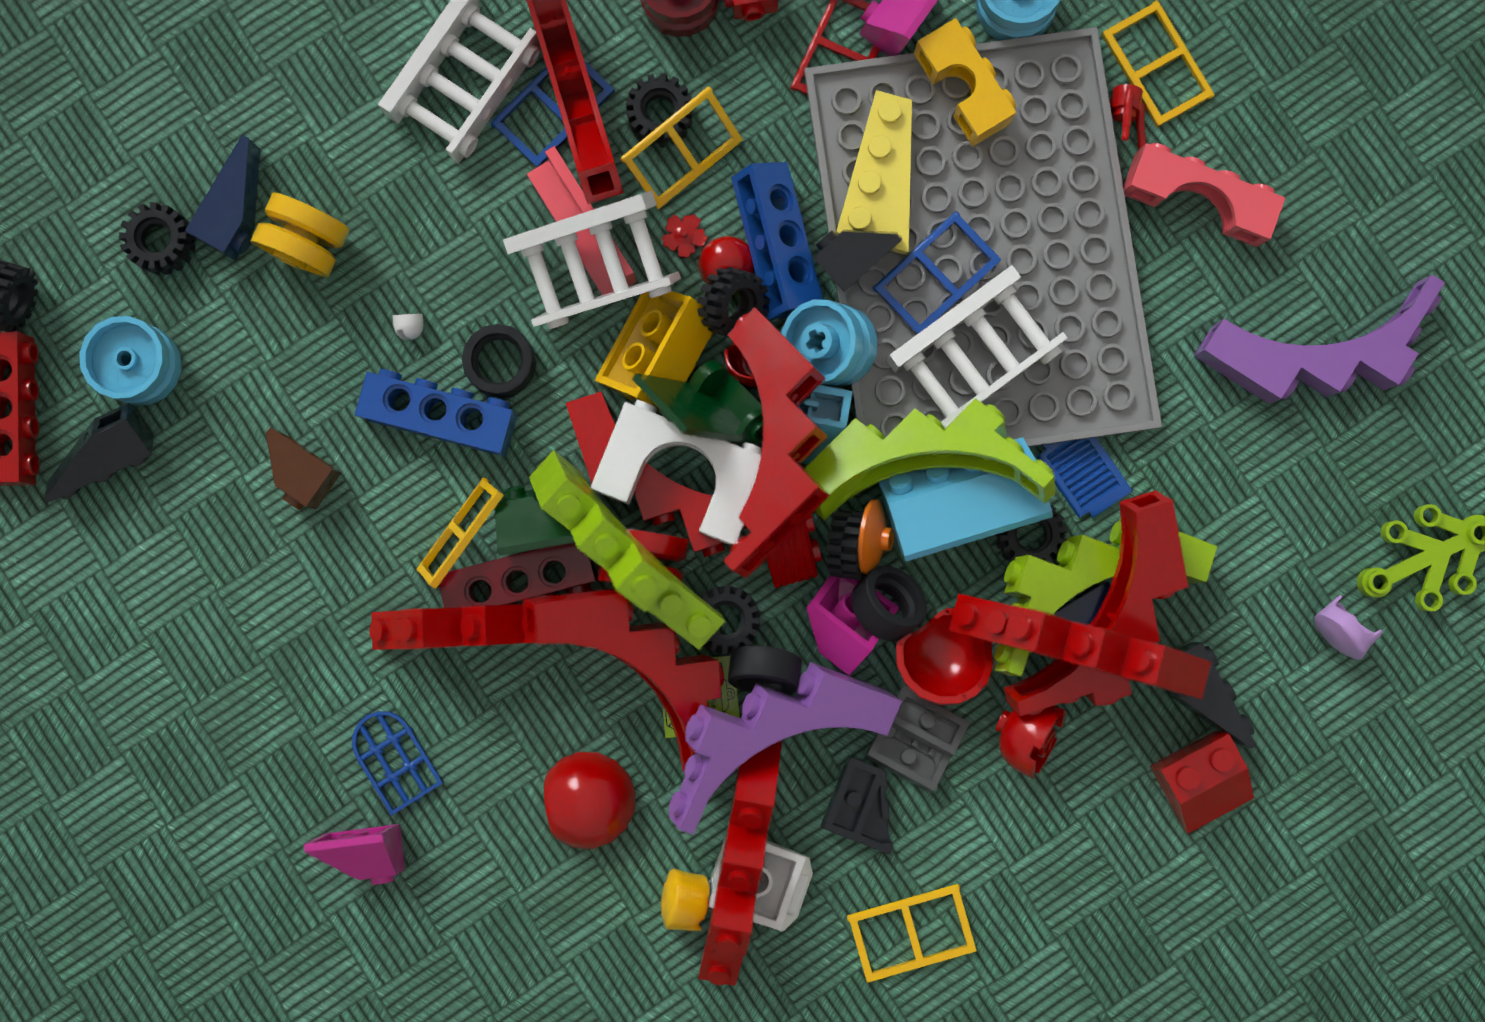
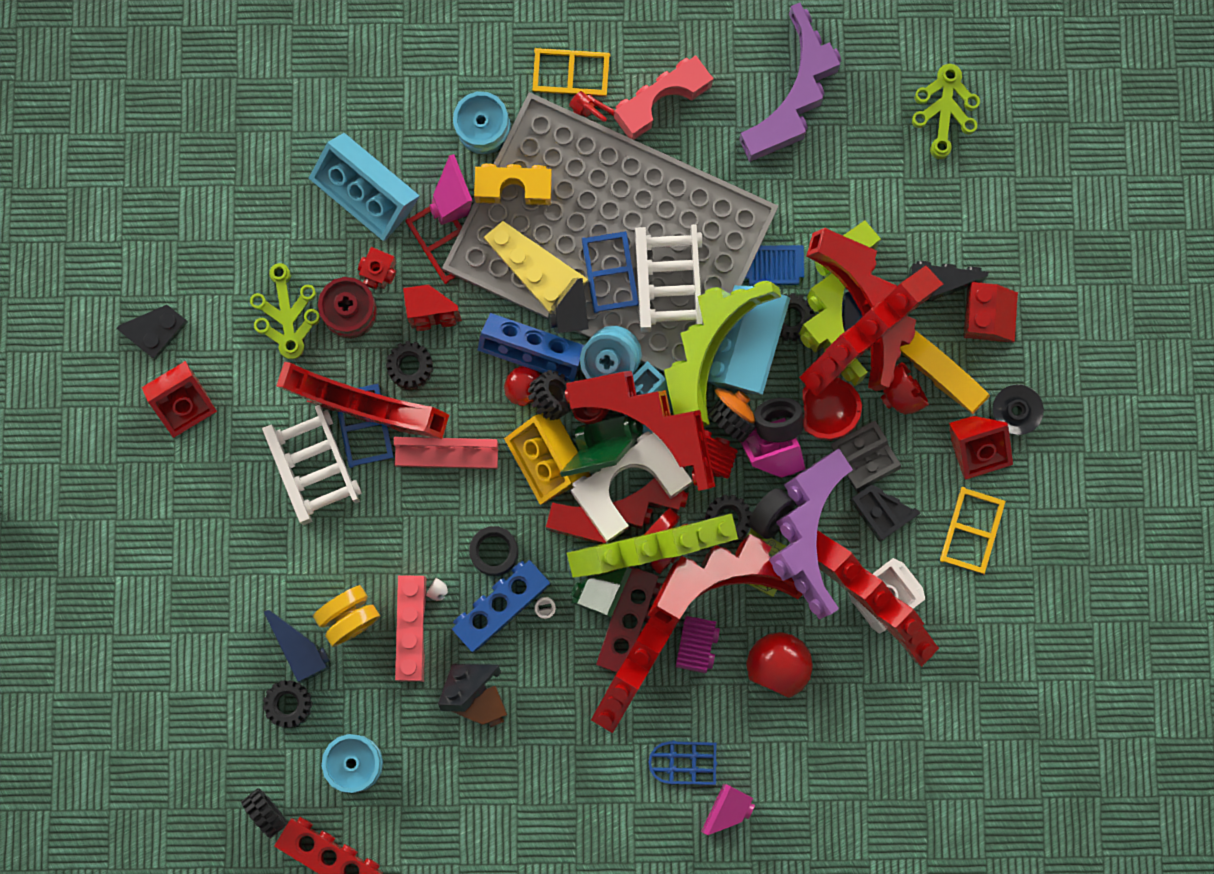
camera: 60 degrees left, 5 degrees down
black slope [44,403,153,503] -> none
yellow window [416,477,504,589] -> none
white fence [503,190,681,329] -> none
yellow window [620,86,743,209] -> none
yellow hair [661,869,710,931] -> none
red plant [662,214,707,259] -> none
lavender hair [1314,595,1383,660] -> none
none -> coral arch [395,576,426,682]
none -> red slope [403,284,462,331]
none -> black wing [438,664,501,712]
none -> white hinge [535,597,556,619]
none -> magenta brick [675,616,720,674]
none -> yellow slope [900,330,990,414]
none -> red slope [949,416,1013,480]
none -> black dish [992,384,1044,435]

